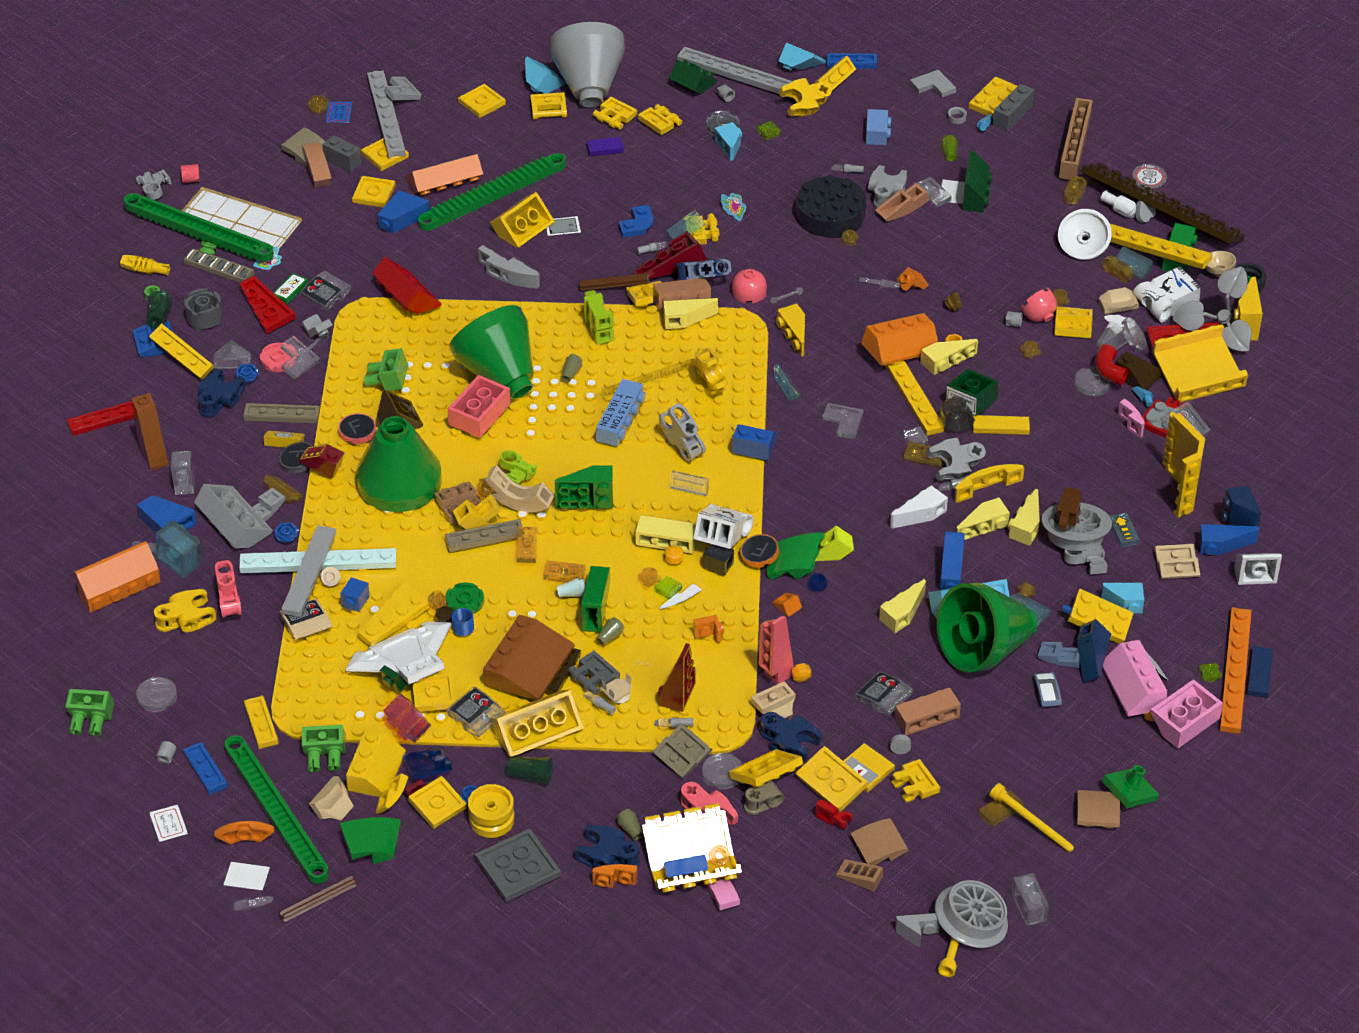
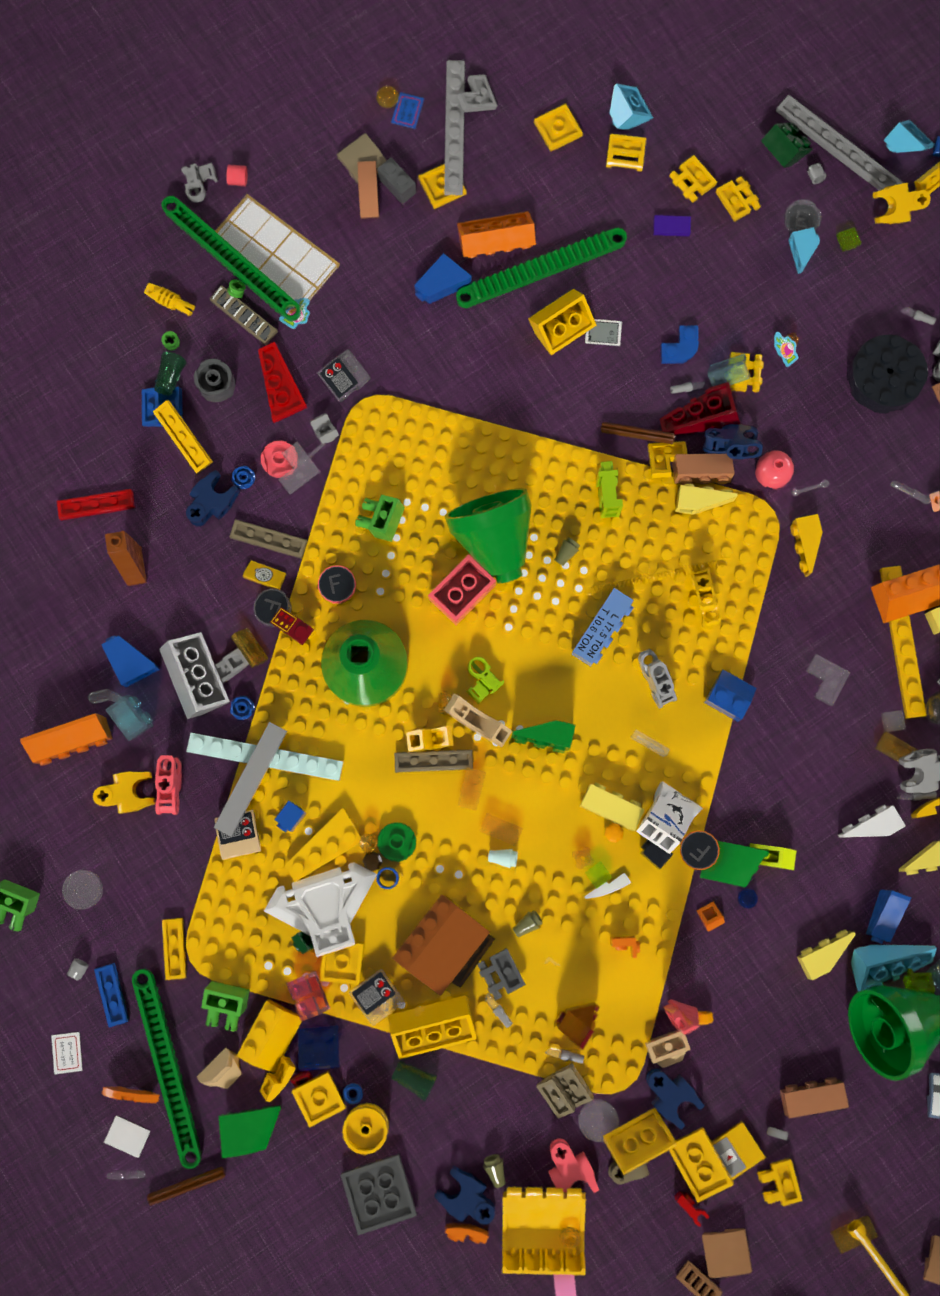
camera: 15 degrees right, 35 degrees up
clear brick [171,451,195,495] -> none
clear slope [213,340,251,368] -> none
tile [273,273,308,304] -> none
tan plate [320,566,340,586] -> none
yellow tile [352,176,396,207] -> none
red slope [372,256,442,314] -> none
dark brown slope [377,389,423,429] -> none
medium nougat slope [434,482,481,524] -> none
light grey slope [478,245,540,288] -> none
light grey cone [550,22,625,108] -> none
green slope [581,566,610,633] -> none
tan piece [600,673,631,703] -> none
slope [663,854,708,877] -> none
clear light blue slope [774,363,801,401] -> none
clear yellow plate [841,230,859,246] -> none
slope [855,671,914,715] -> none

